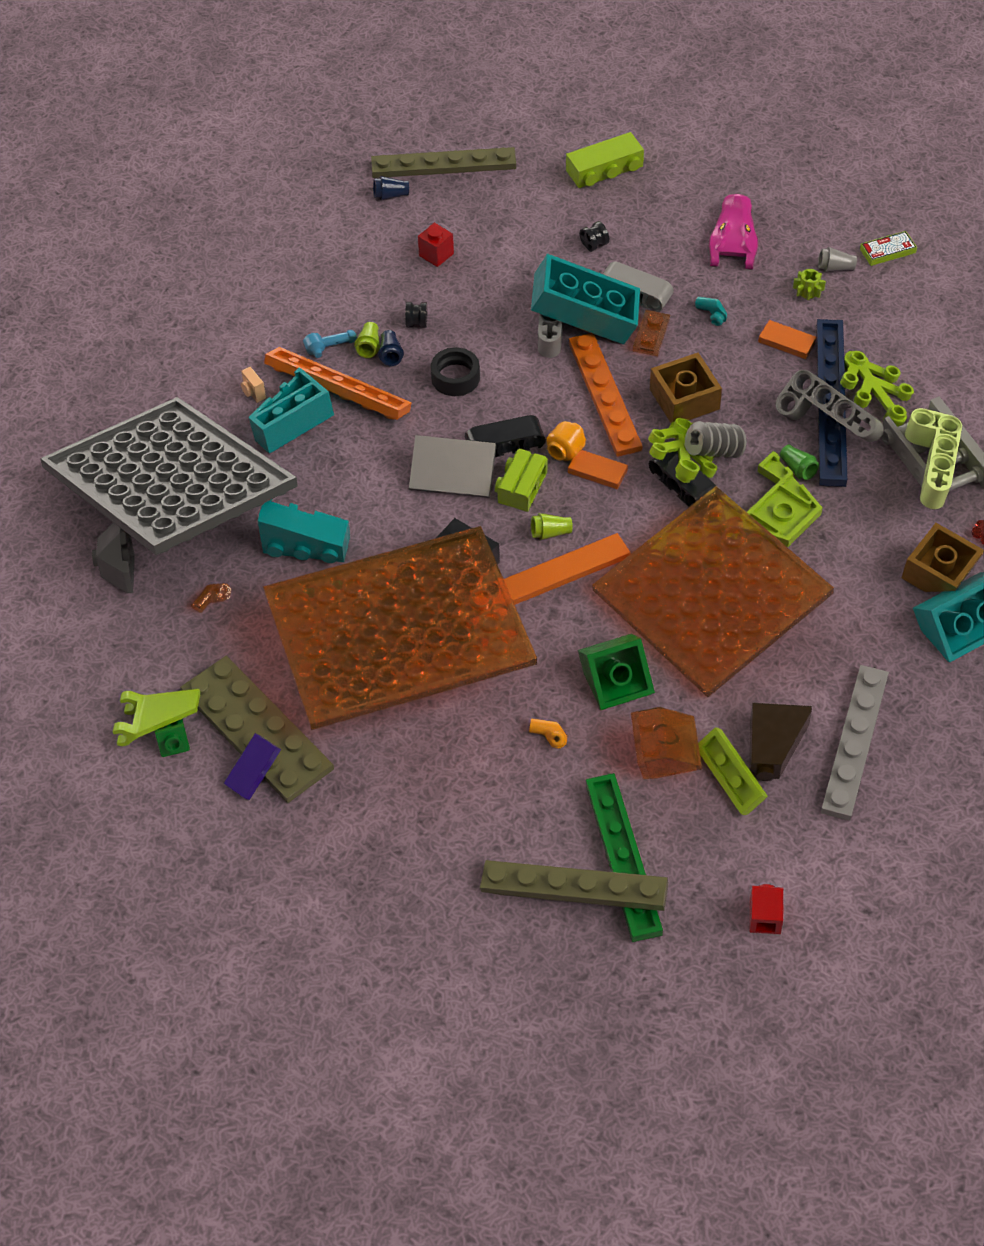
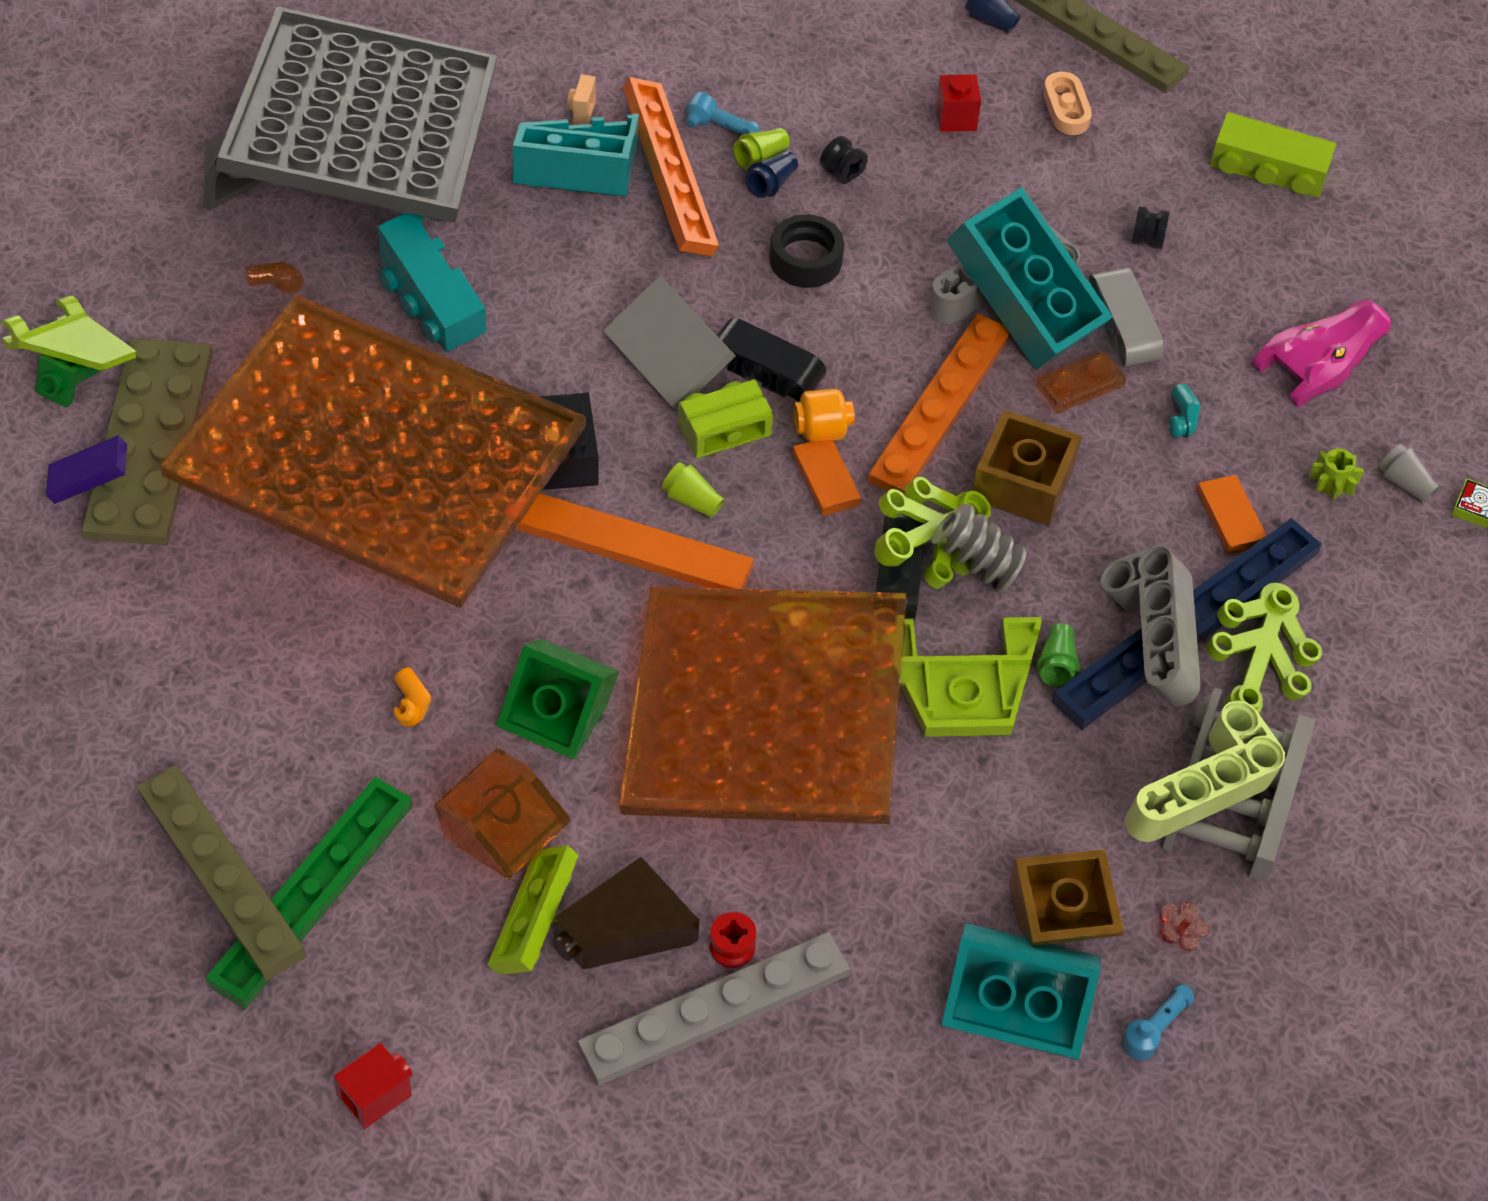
camera: 40 degrees right, 0 degrees up
none -> red wheel [709,912,757,968]
none -> light nougat plate [1043,72,1092,135]

